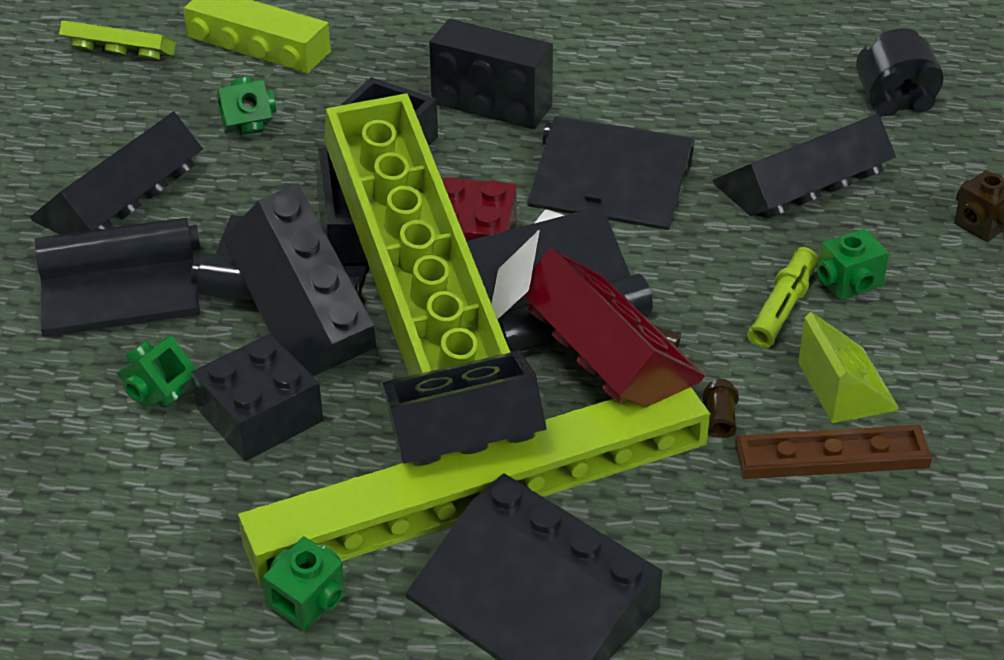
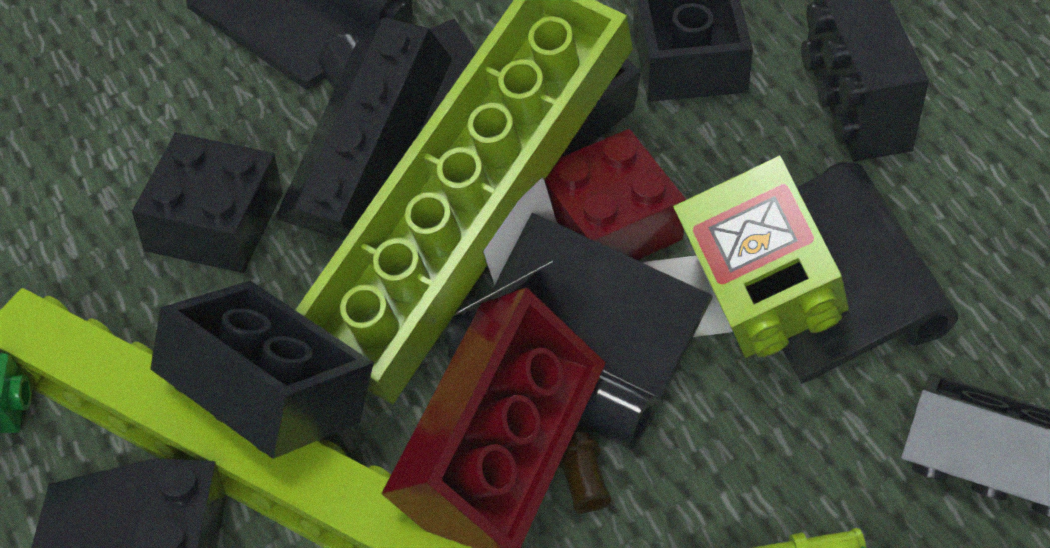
camera: 55 degrees right, 10 degrees up
green brick [116,335,197,408] -> none
none -> lime container [673,156,849,358]

